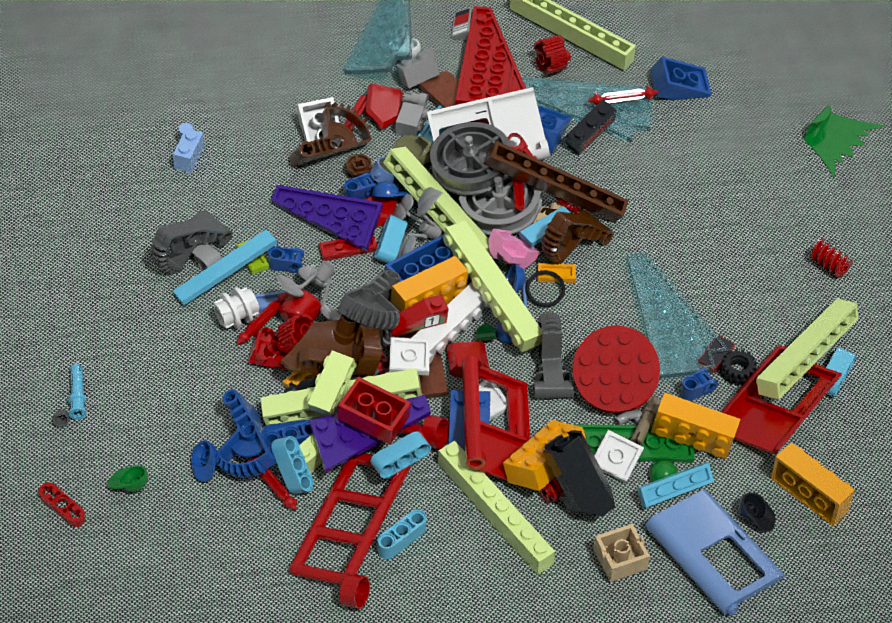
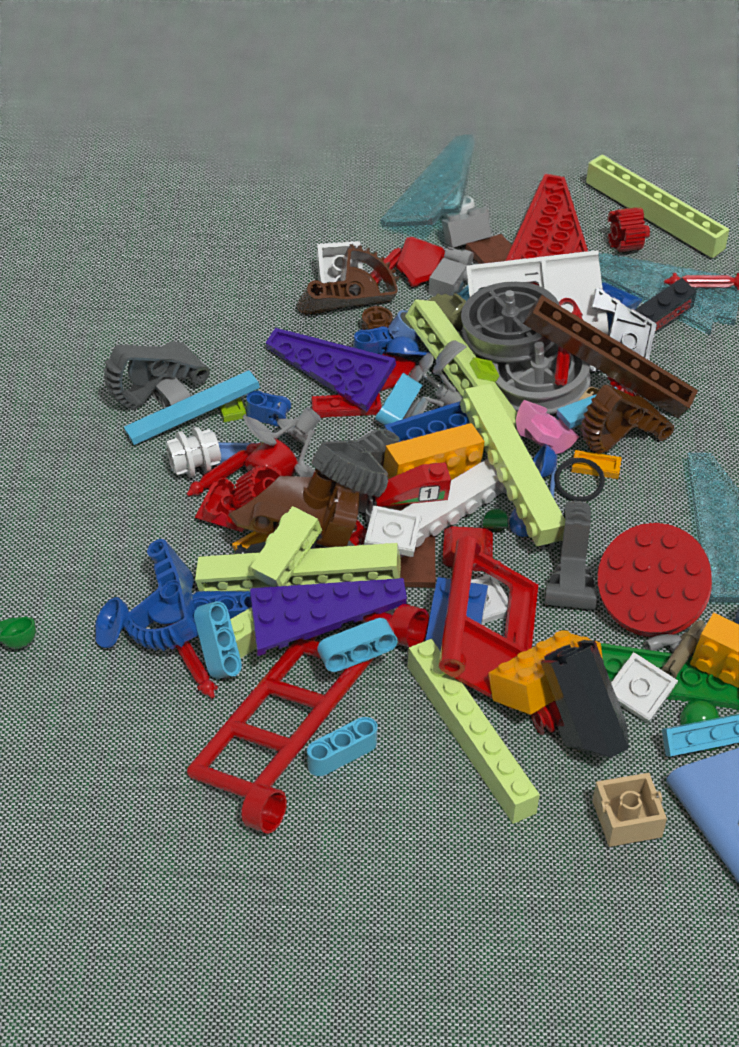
camera: 10 degrees right, 5 degrees down
light blue hinge [173,123,204,173] -> none
red brick [337,377,411,445] -> none
slope [451,7,472,40] -> none
none -> lime tile [469,357,499,382]
none -> wing [590,288,657,372]

